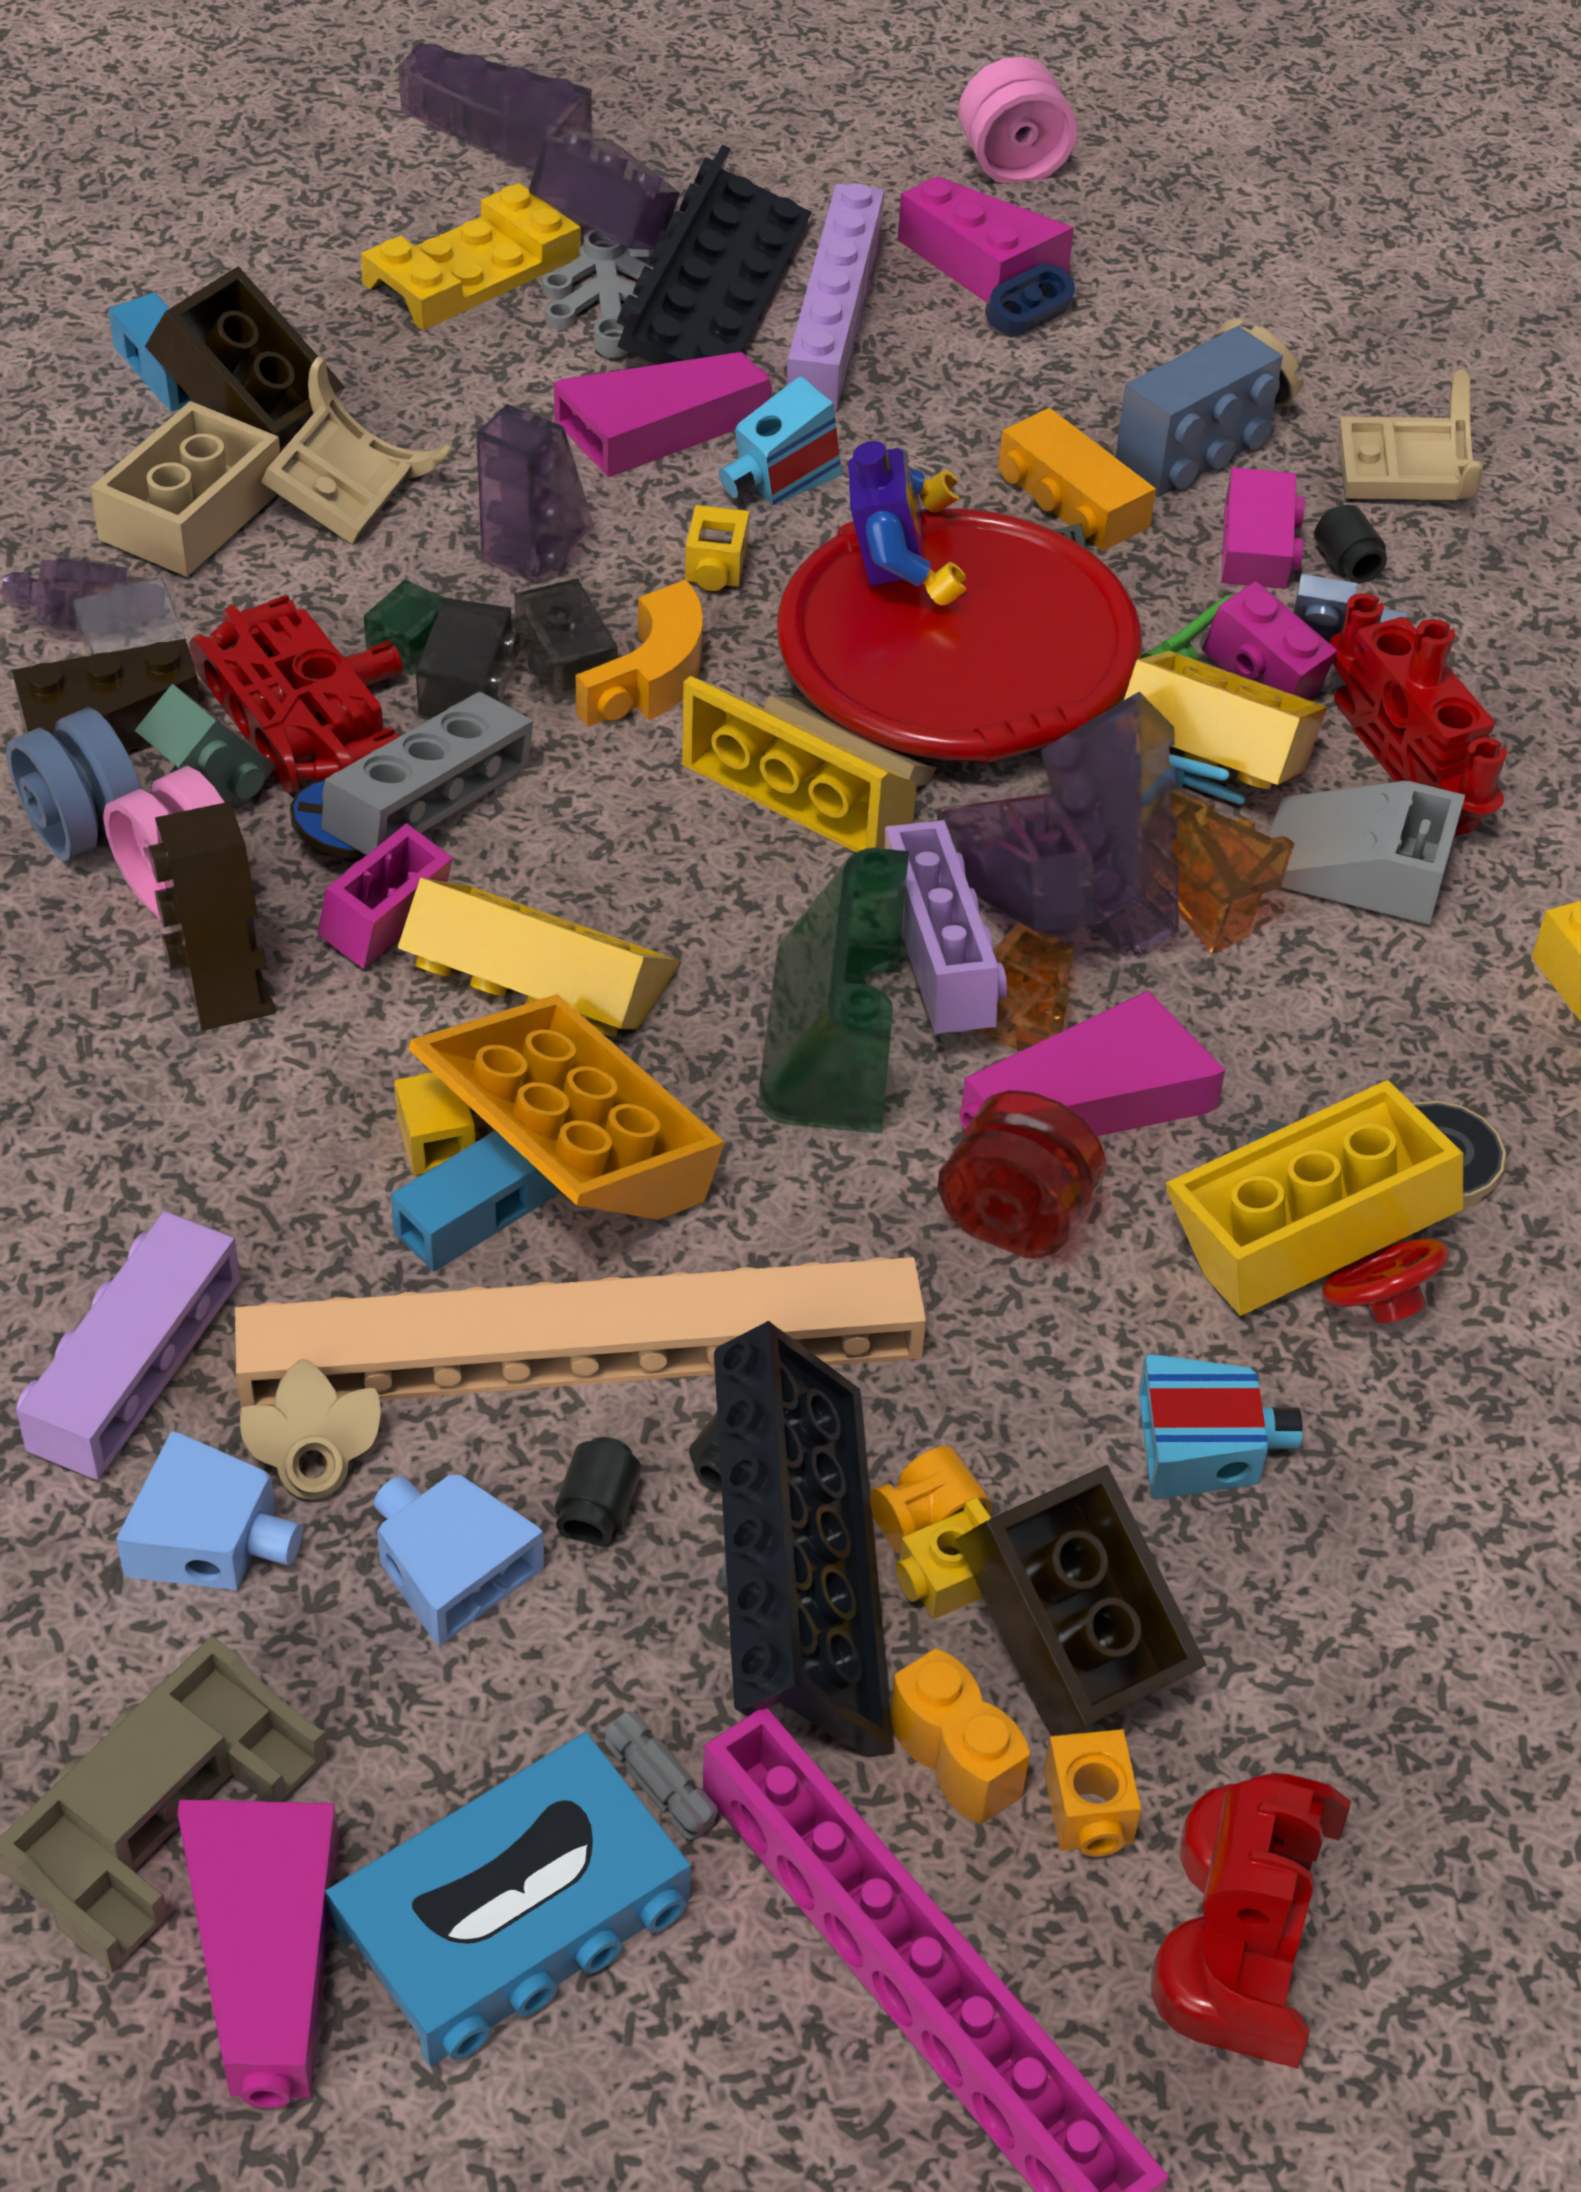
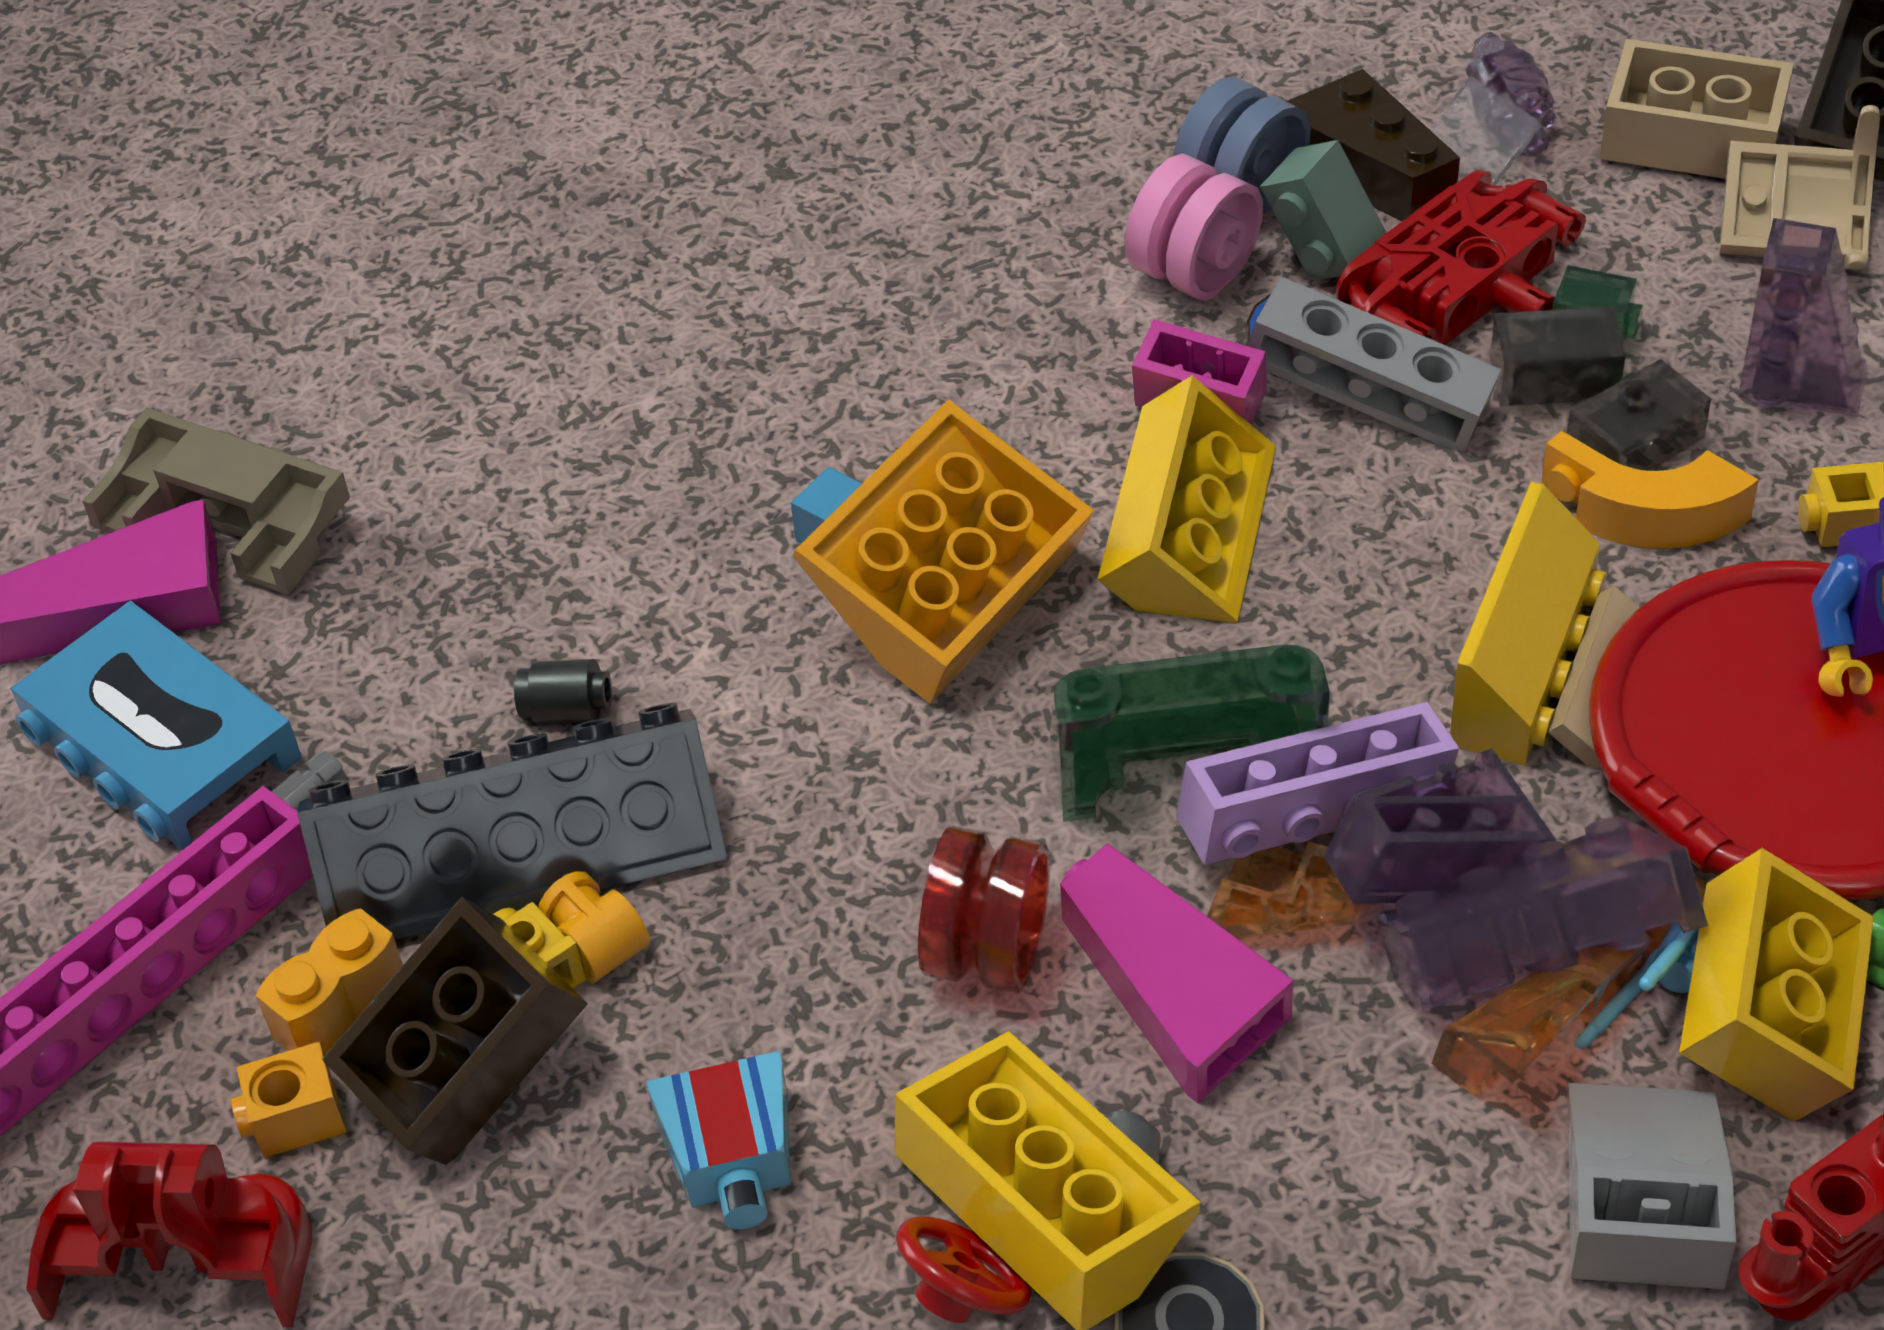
camera: 85 degrees right, 0 degrees up
lavender brick [16,1211,240,1480] -> none
light blue torso [116,1431,303,1590] -> none
dark brown wedge [148,801,275,1031] -> none
light nougat brick [235,1257,926,1408] -> none
tan plate [240,1358,381,1500] -> none
light blue torso [374,1475,544,1647] -> none

